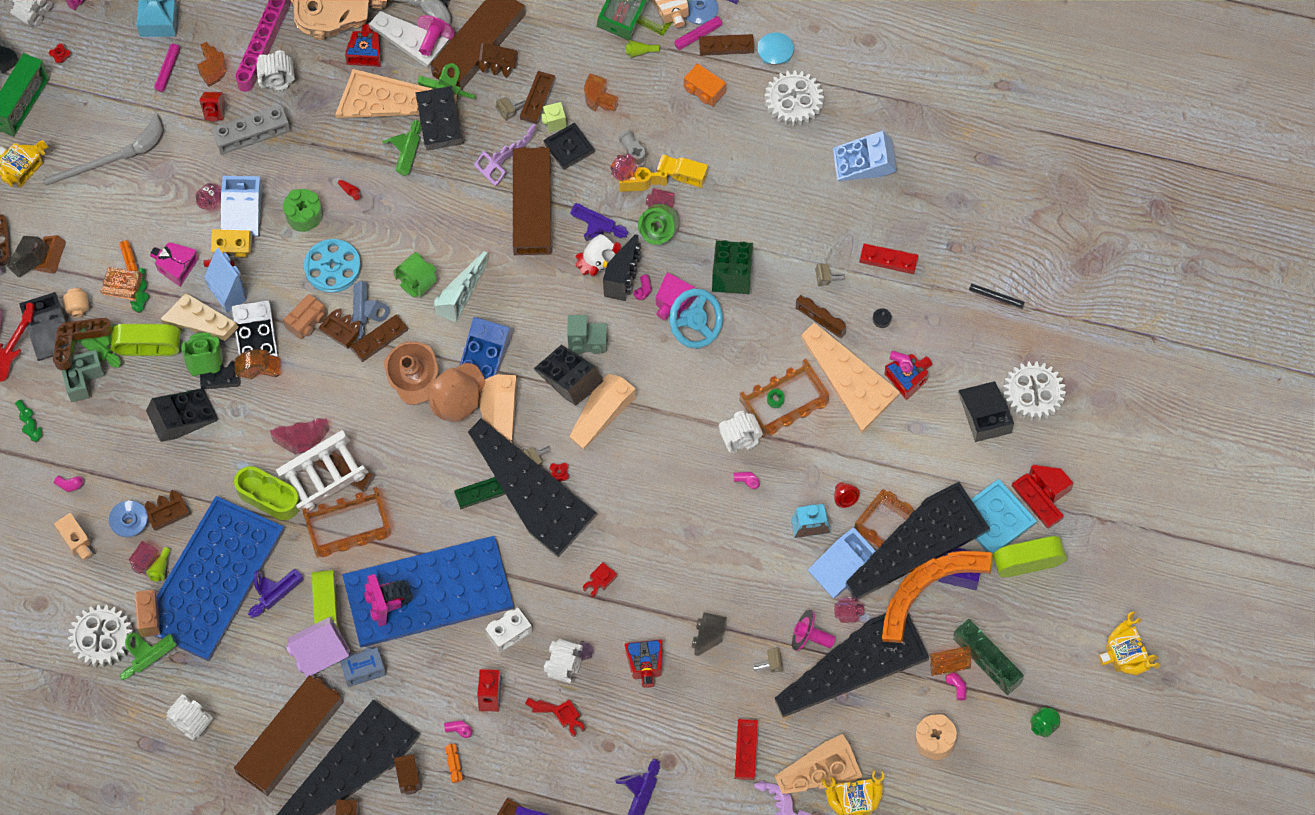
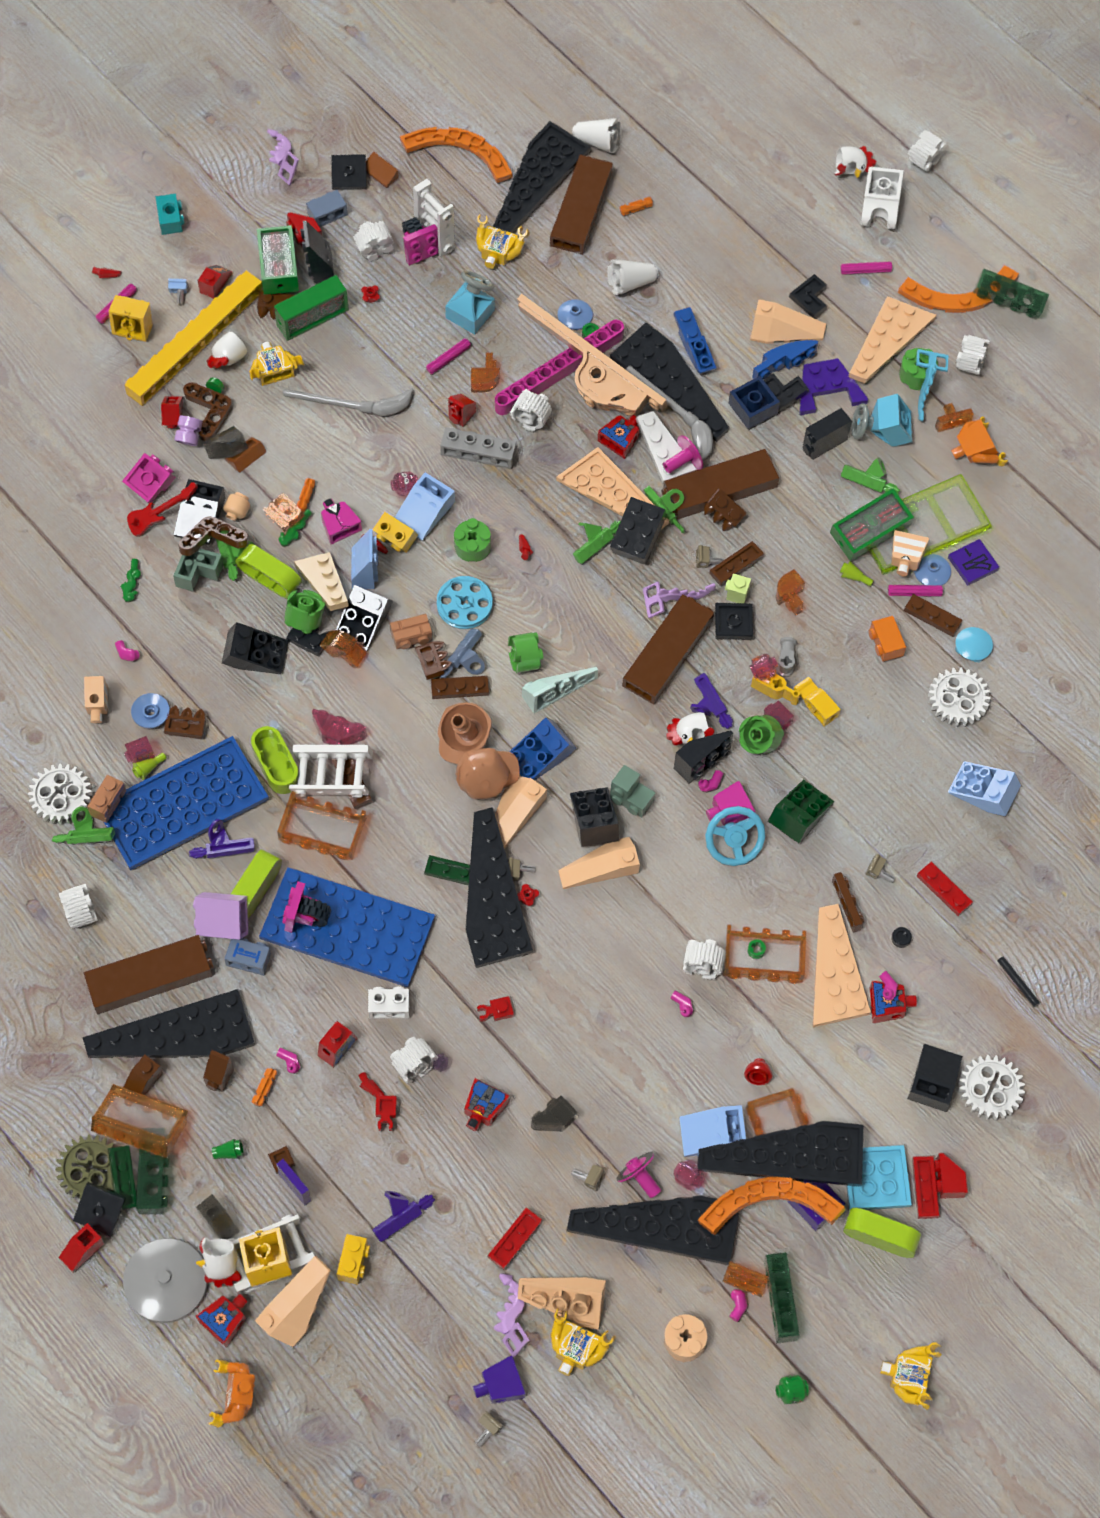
camera: 30 degrees right, 0 degrees up
medium azure torso [791,504,831,538] -> none

